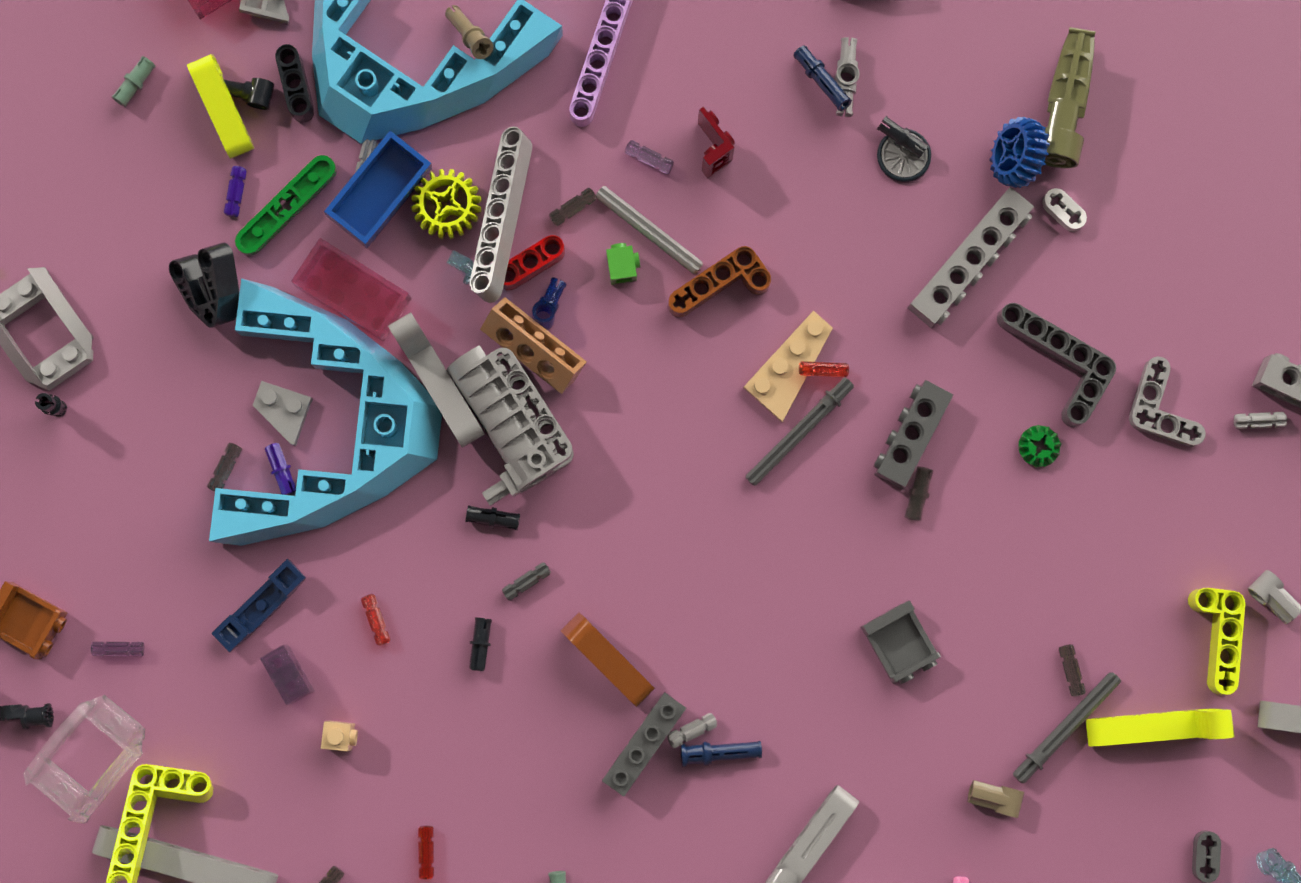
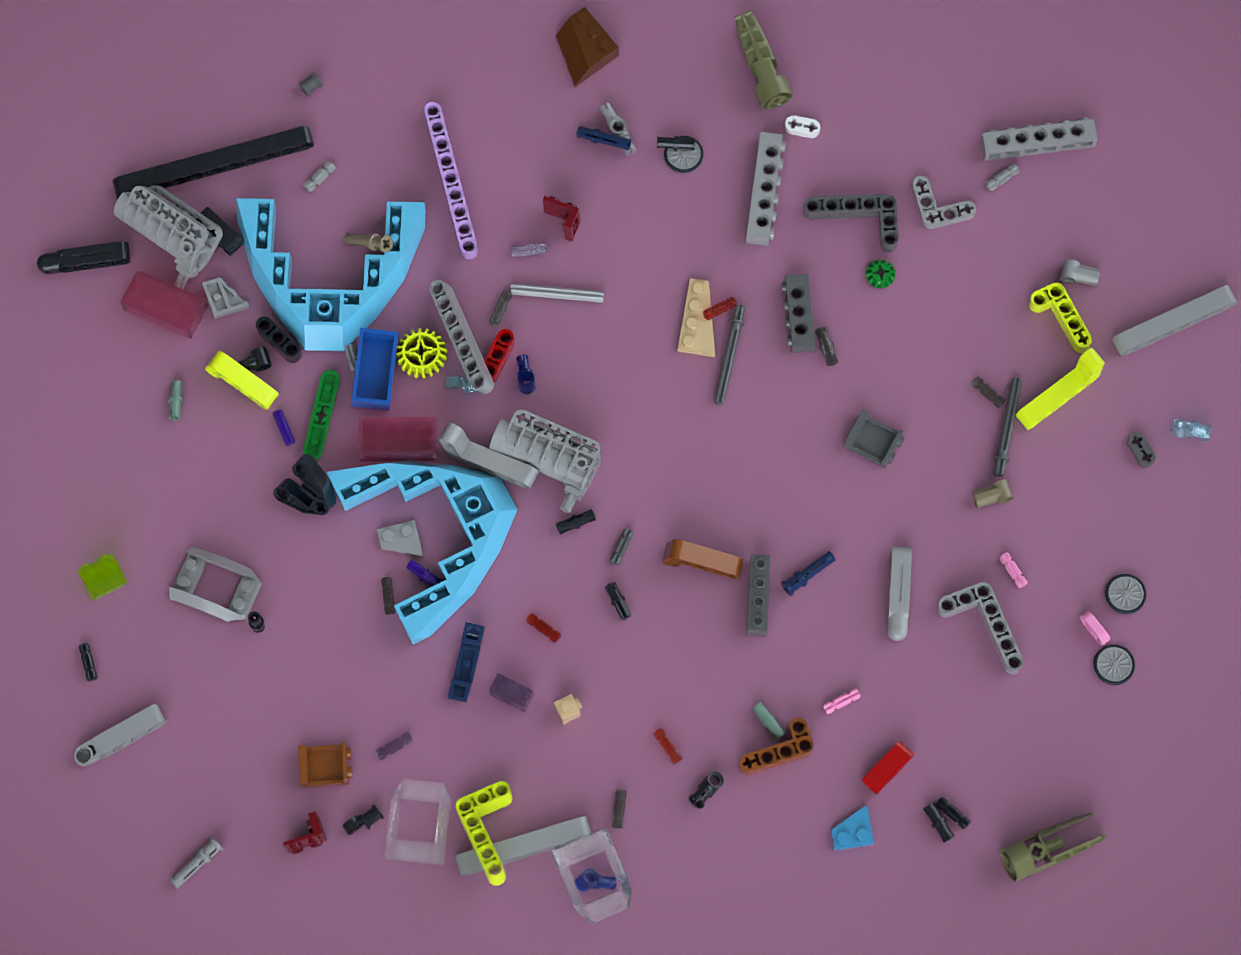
camera: 25 degrees left, 10 degrees down
medium nougat brick [480,297,587,394] -> none
bright green brick [606,243,640,285] -> none
light grey axle [667,713,717,748] -> none
dark orange beam [668,246,771,317] -> none
blue gear [989,117,1050,188] -> none

